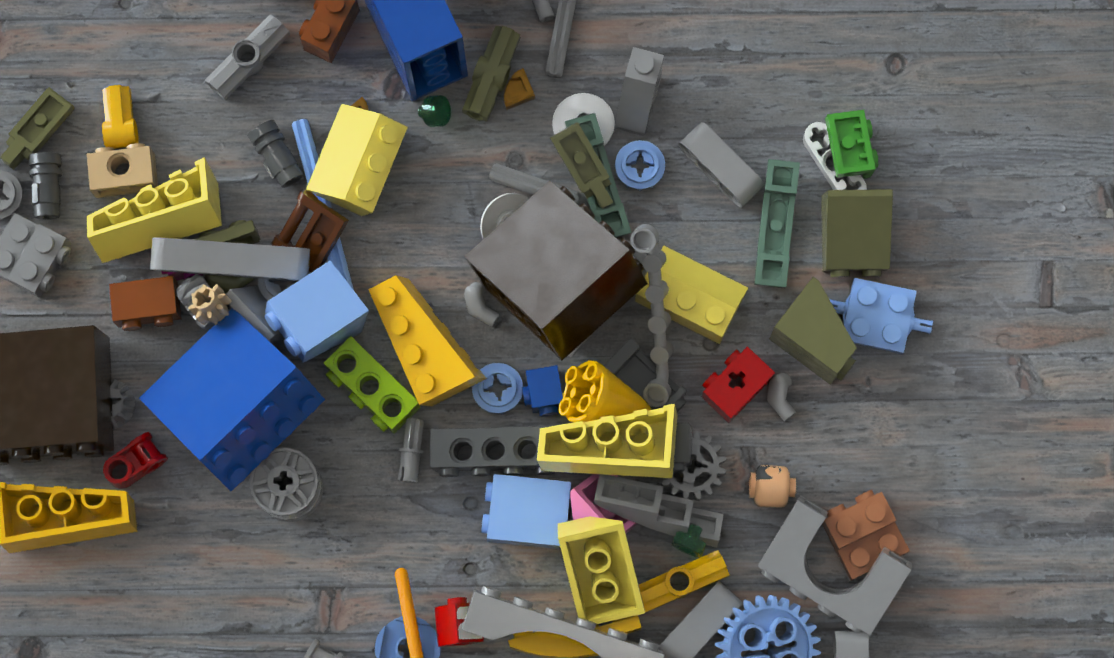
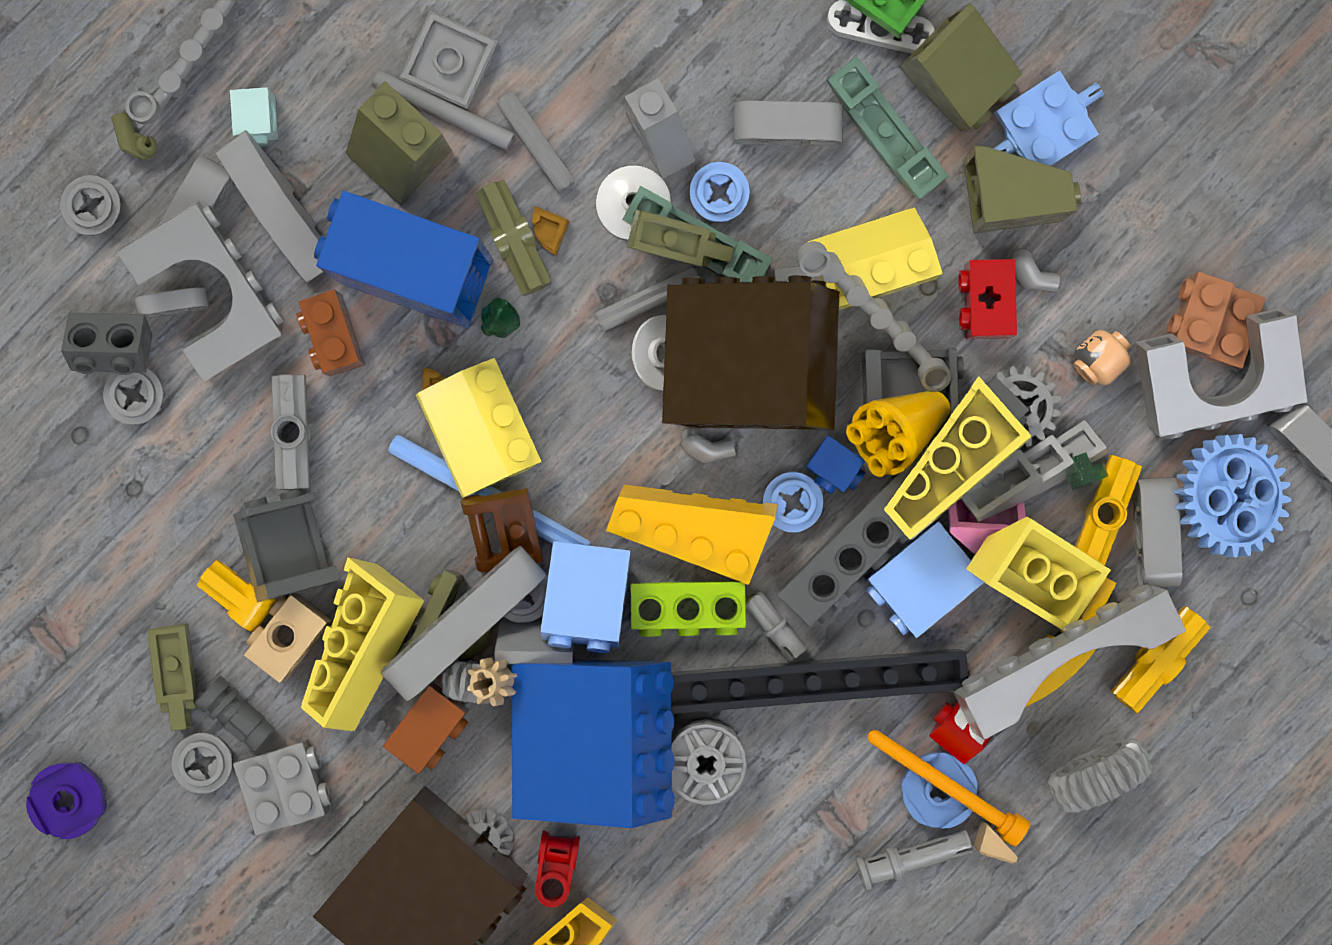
camera: 45 degrees left, 10 degrees up
dark grey axle [247,120,304,188] -> none
none -> dark grey panel [233,489,340,603]
none -> black brick [671,649,968,714]

